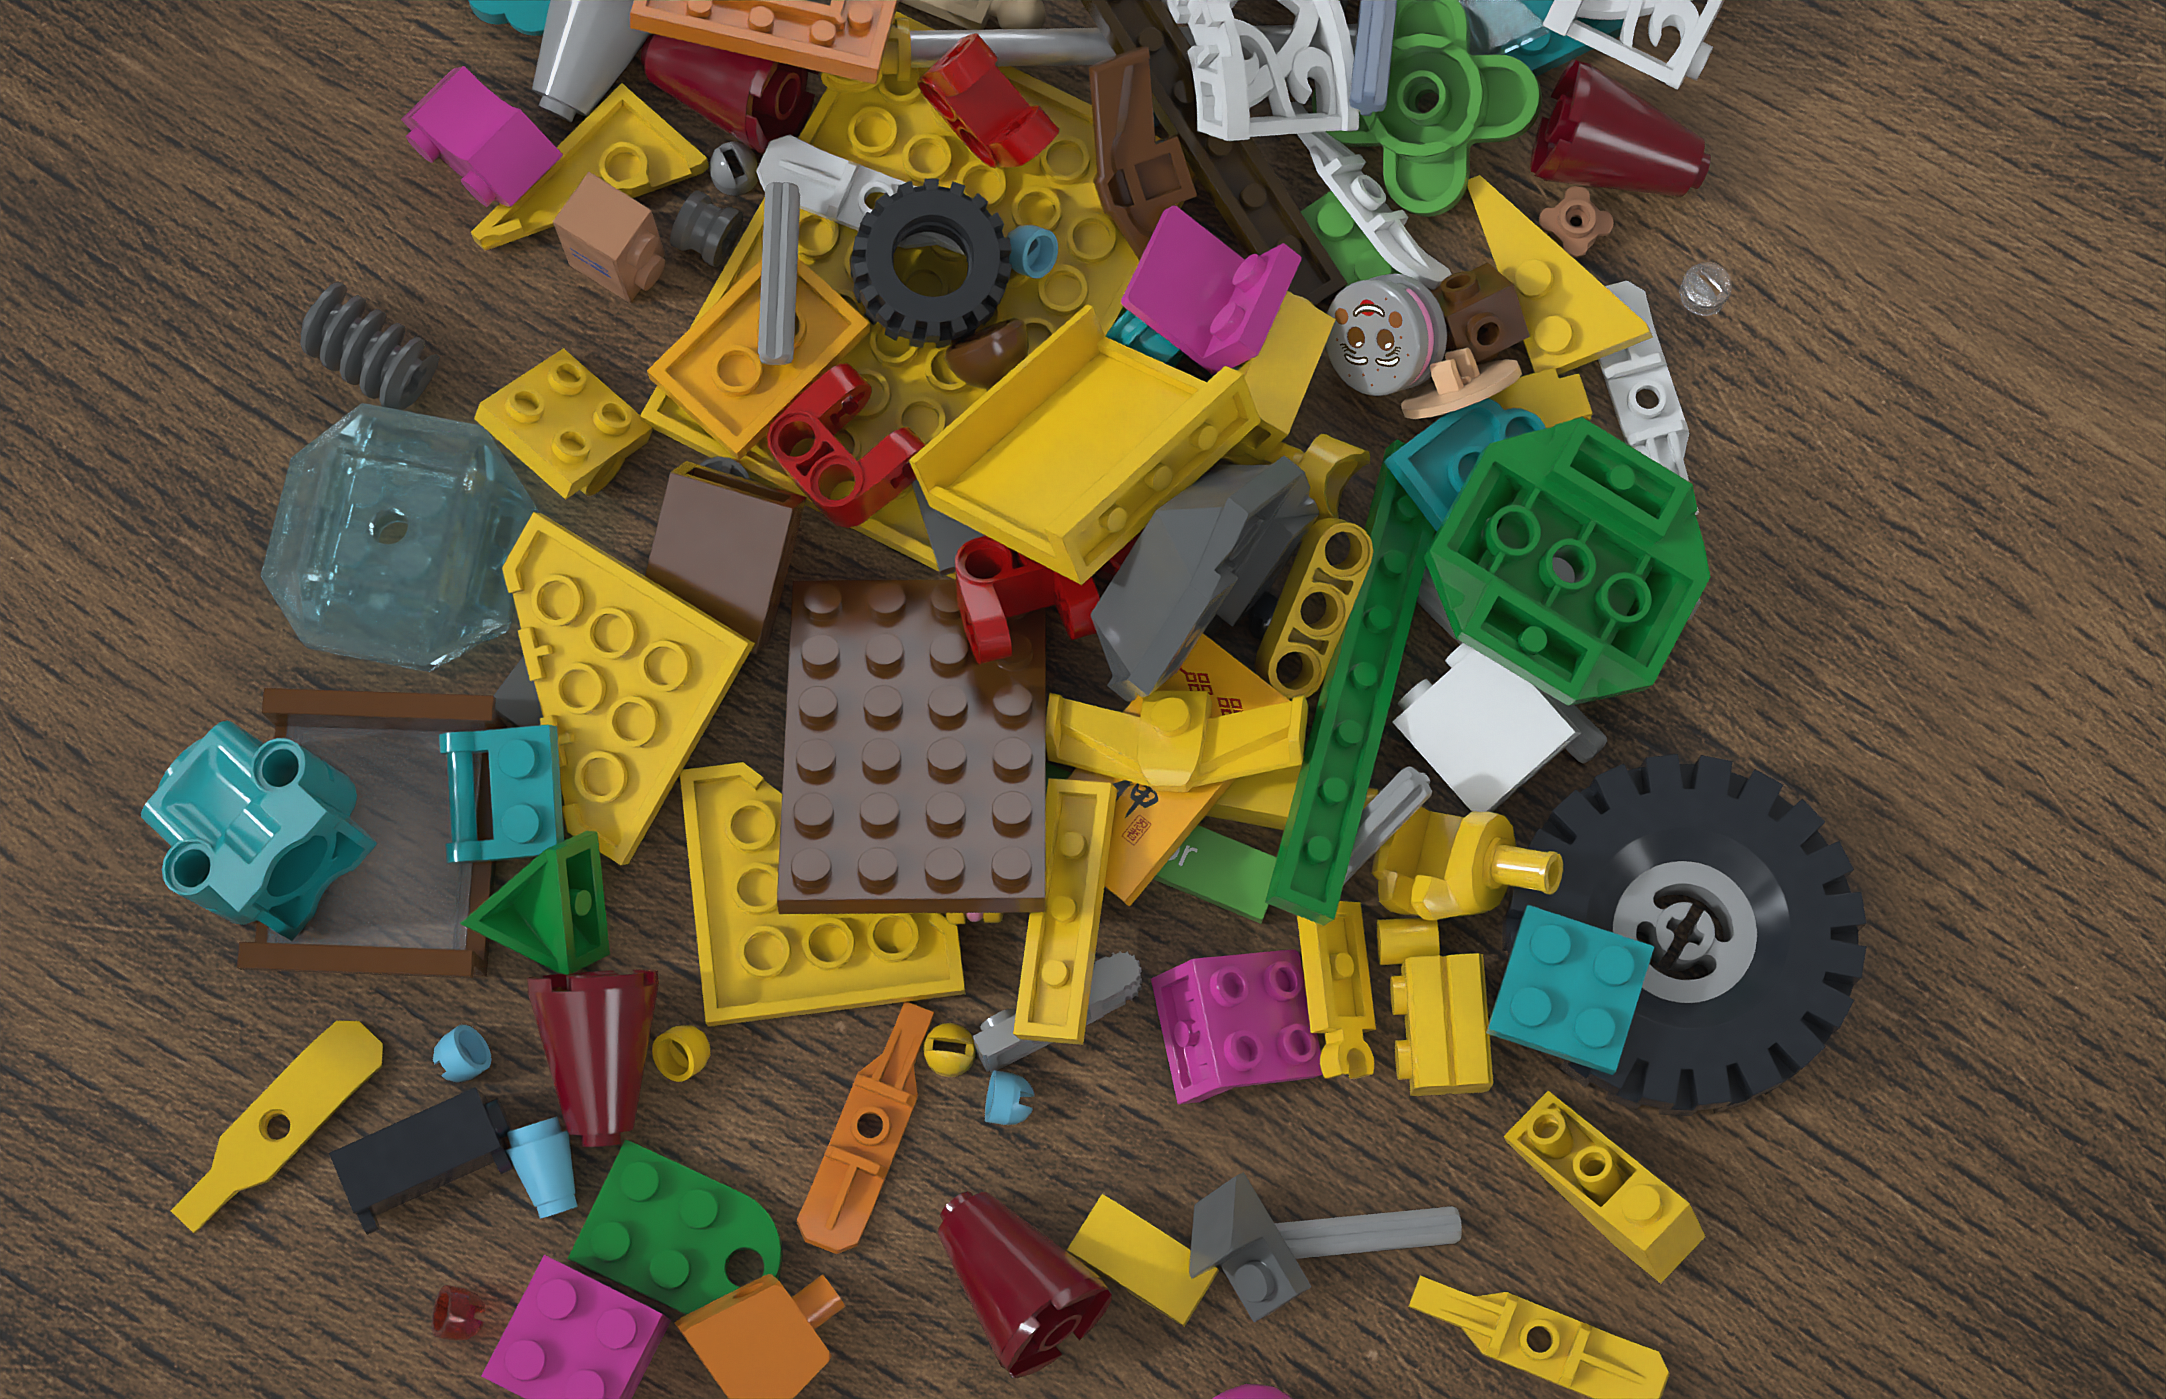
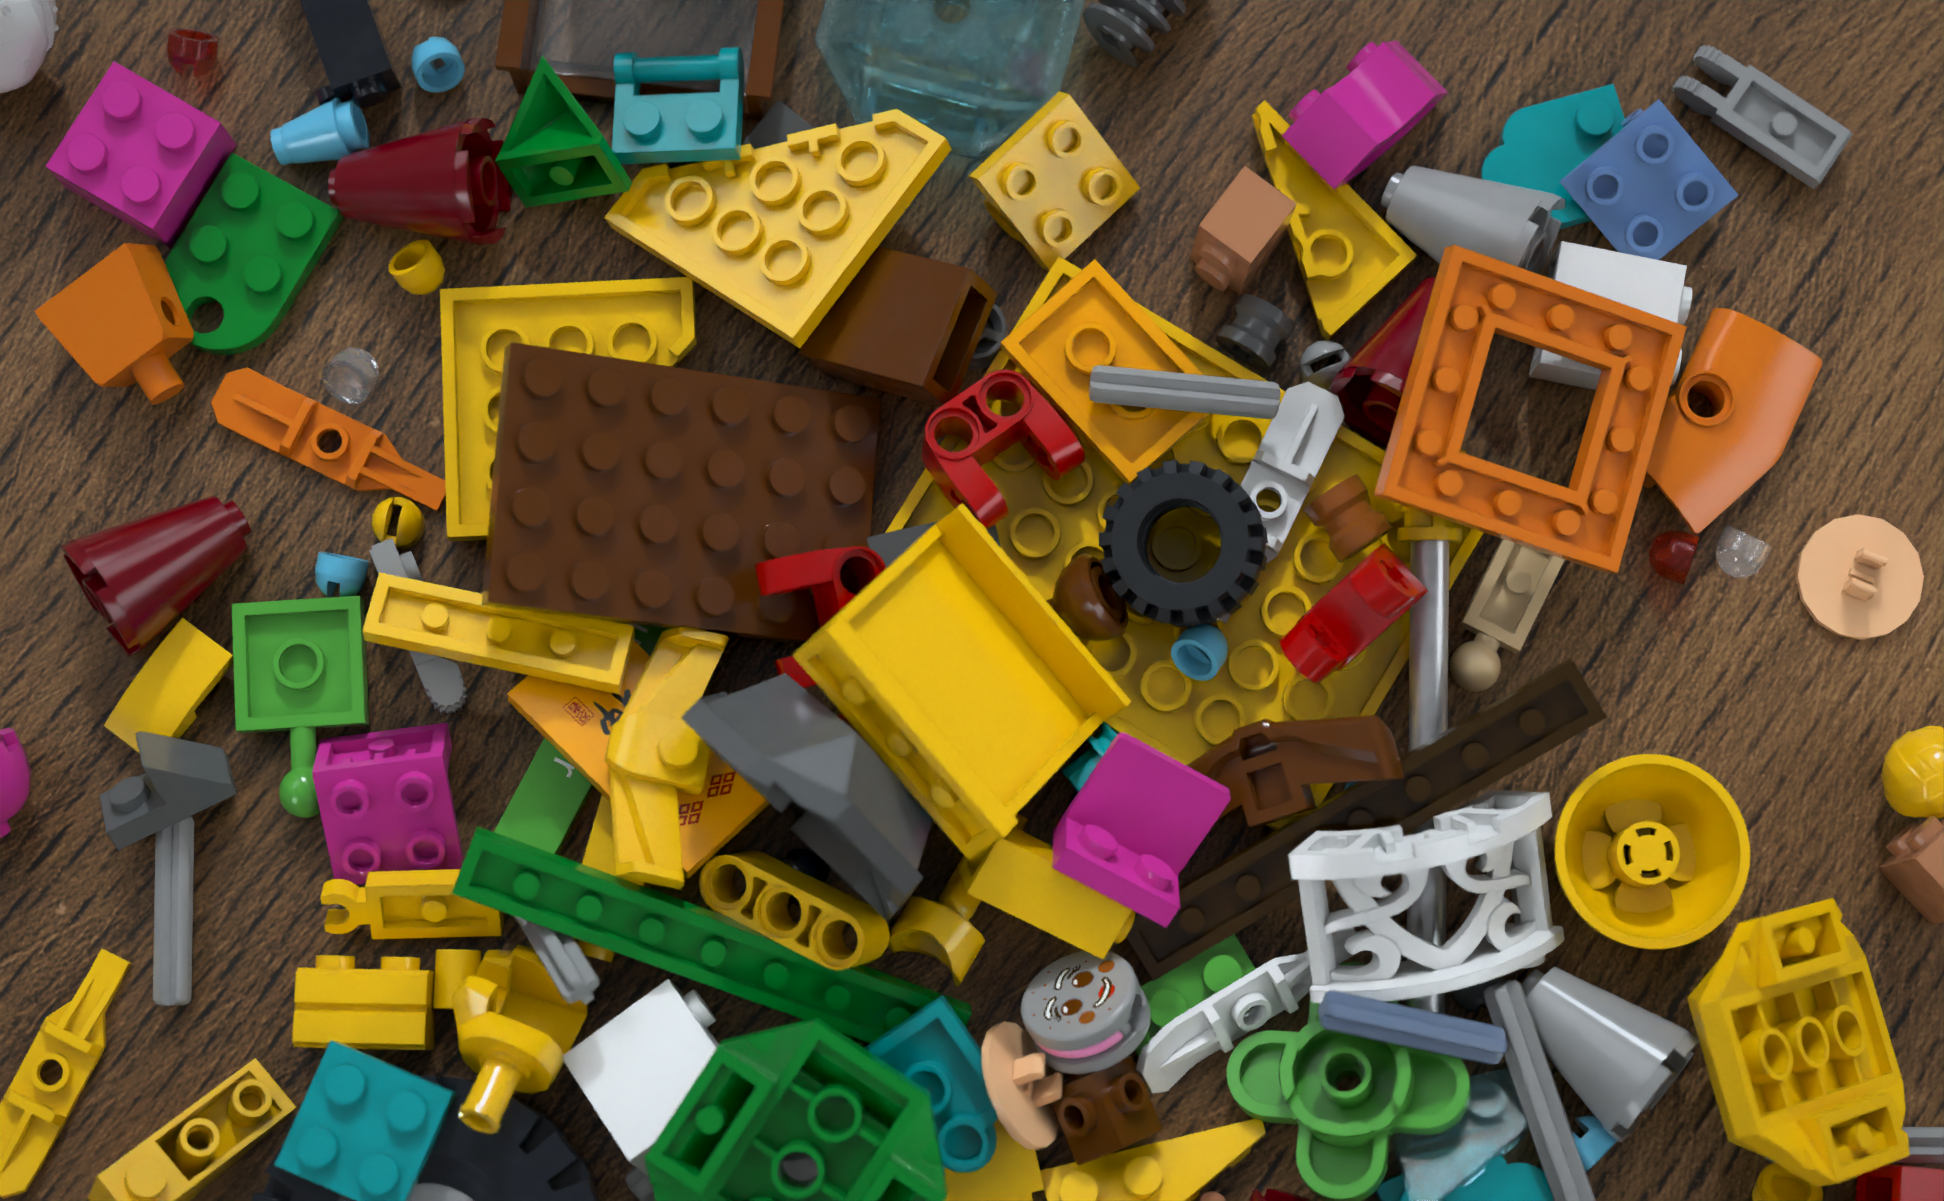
camera: 90 degrees right, 5 degrees up
none -> bright green plate [232,596,369,818]
none -> clear hinge [322,348,379,404]
none -> dark orange wheel [1304,474,1393,563]

